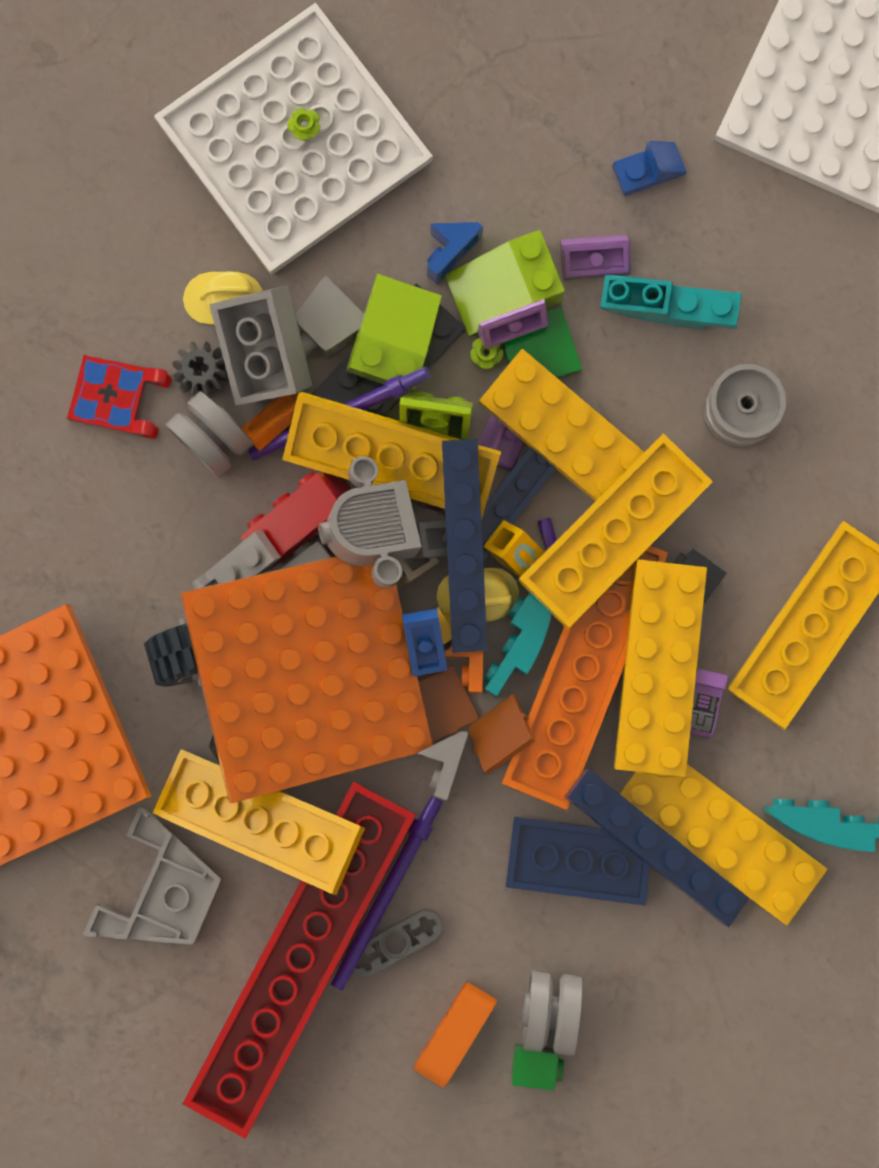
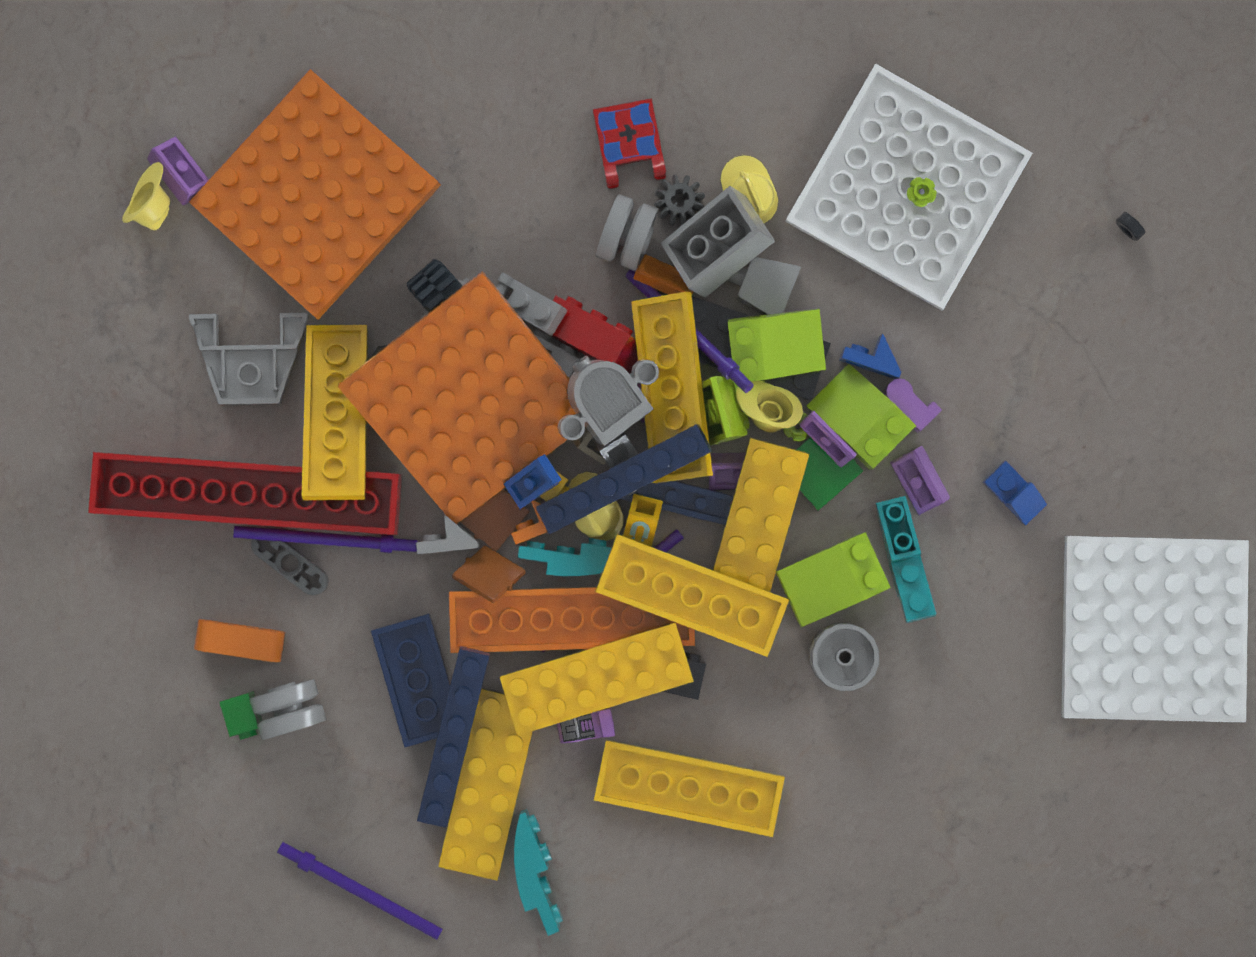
camera: 65 degrees right, 5 degrees up
none -> dark purple bar [277,842,443,940]
none -> light yellow piece [736,381,803,433]
none -> lime slope [776,532,891,627]
none -> medium lavender leg [884,379,942,433]

